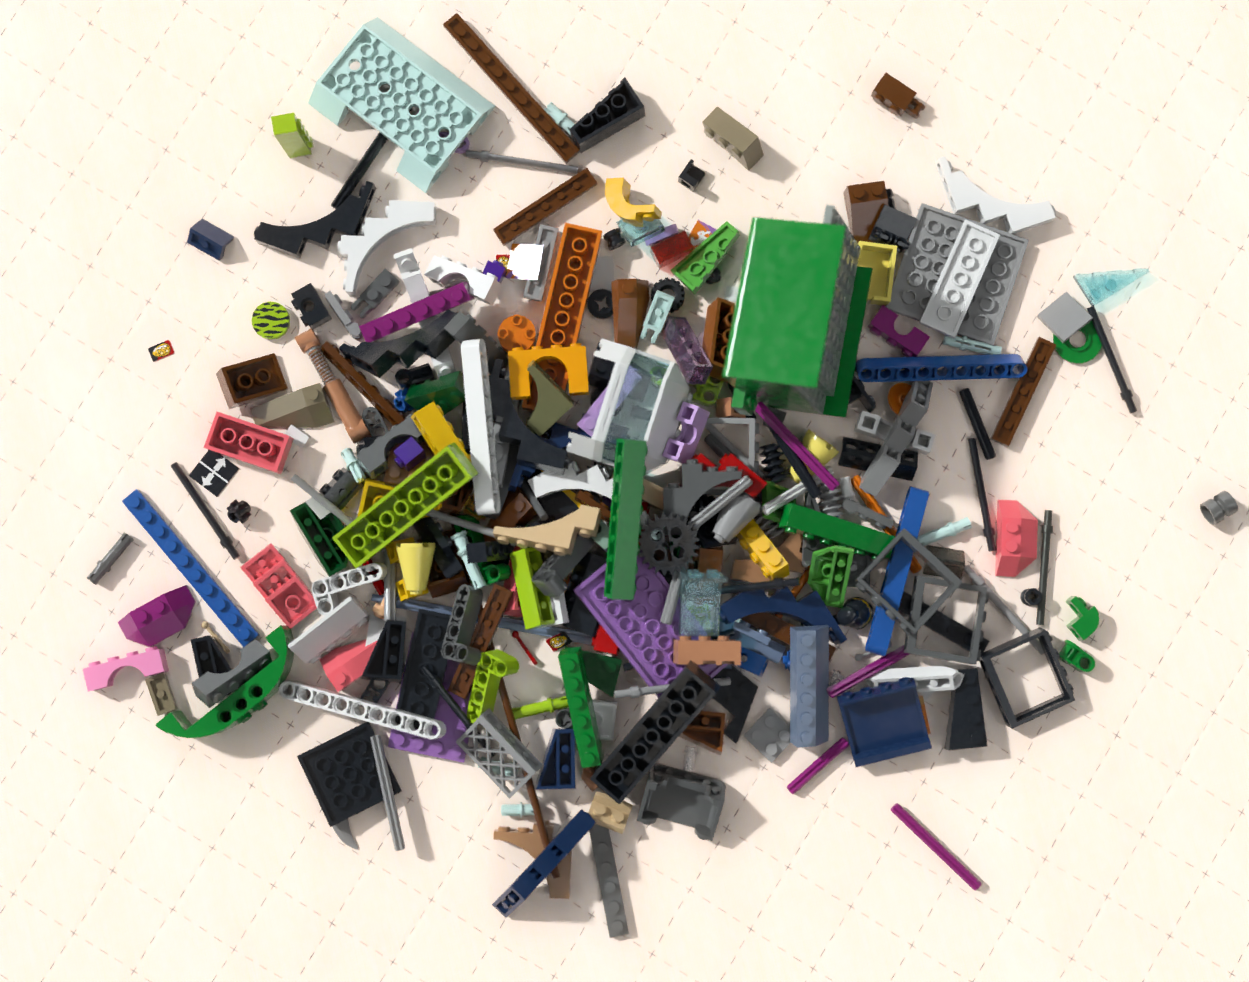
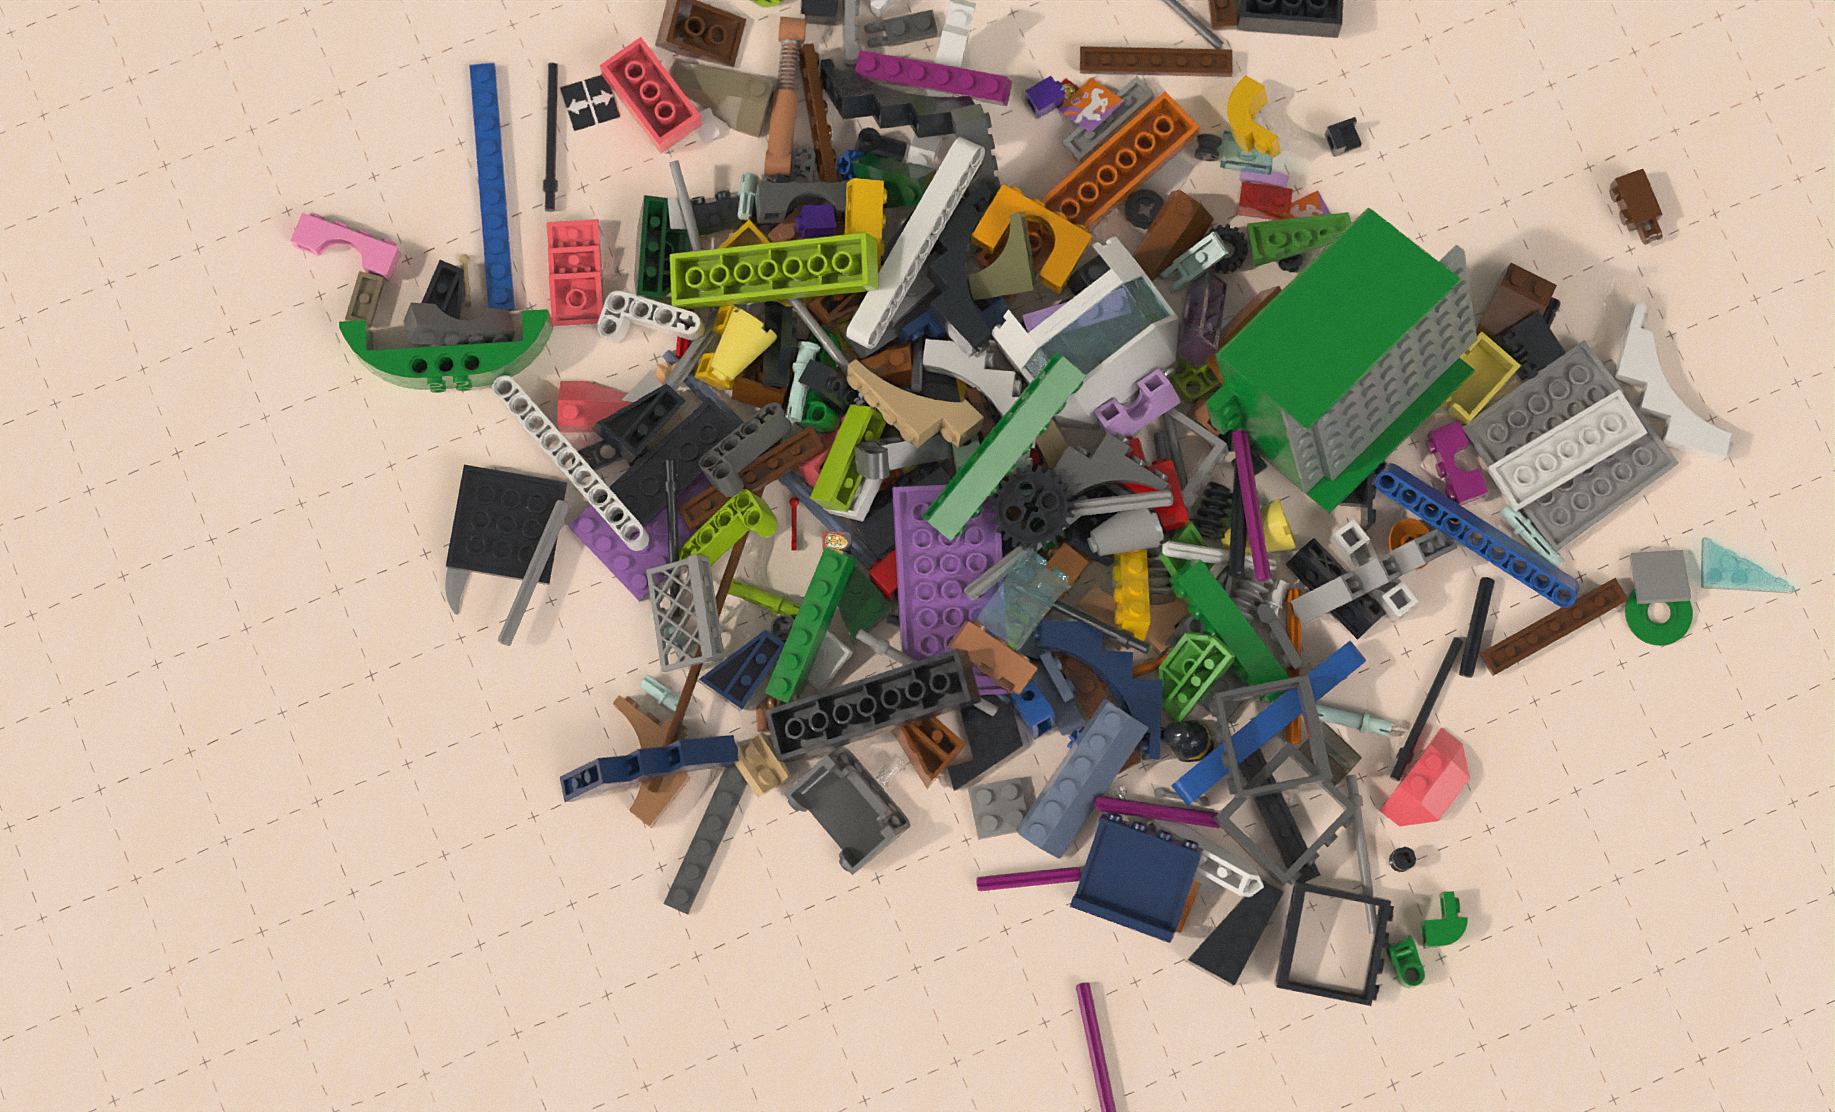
camera: 35 degrees right, 5 degrees down
dark grey pin [86,532,134,585] -> none
magenta wedge [118,585,196,647] -> none
black gear [226,499,252,524] -> none
white slope [287,596,370,664] -> none
white arch [424,255,503,306] -> none
orange brick [497,314,537,353] -> none
dark tan wedge [702,106,764,171] -> none
pearl dark grey bar [1036,510,1053,625] -> none
black bar [1087,306,1137,414] -> none
dark grey wheel [1200,490,1238,525] -> none

